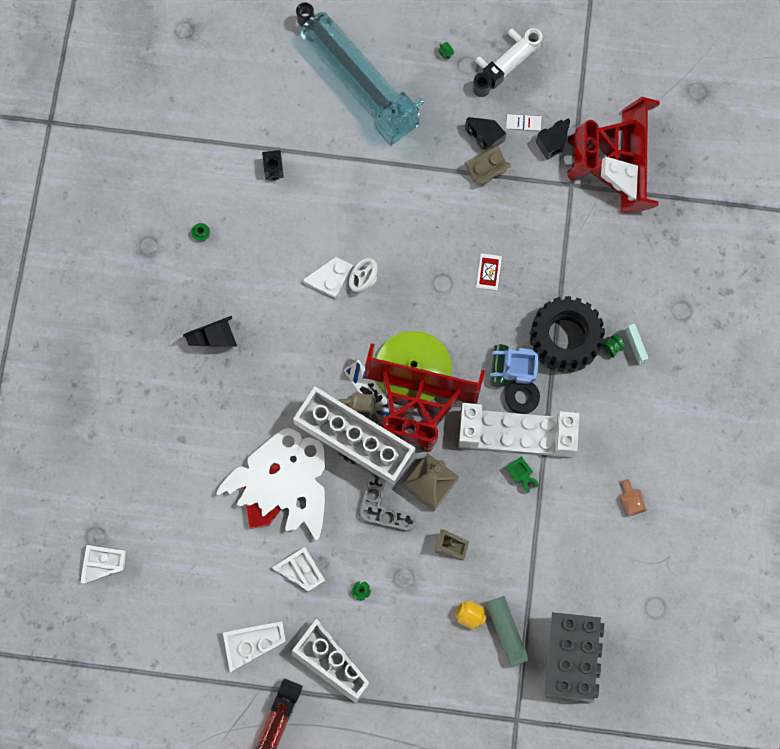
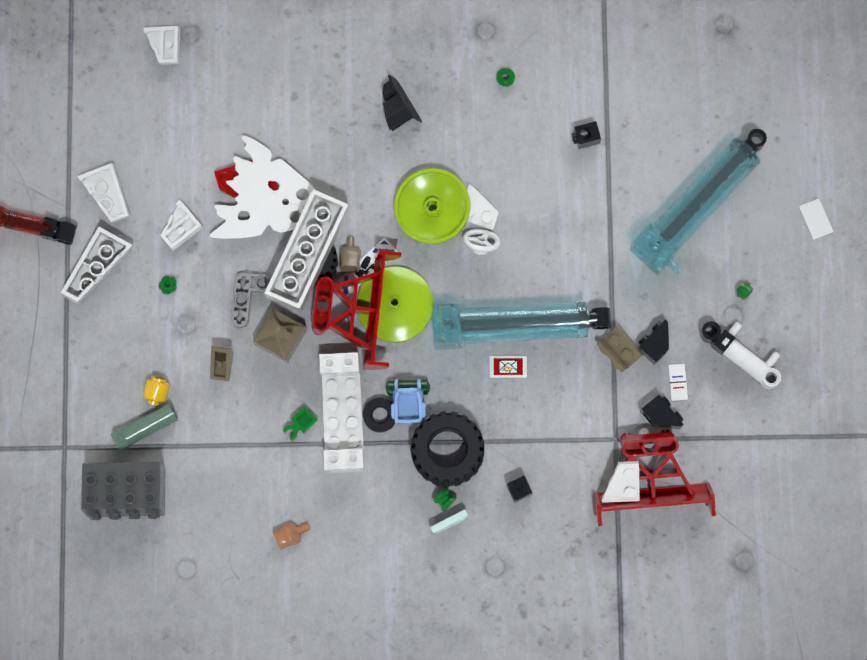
camera: 90 degrees right, 5 degrees up
none -> lime dish [394,168,471,245]
none -> clear light blue piece [433,301,611,350]
none -> black brick [506,476,533,503]

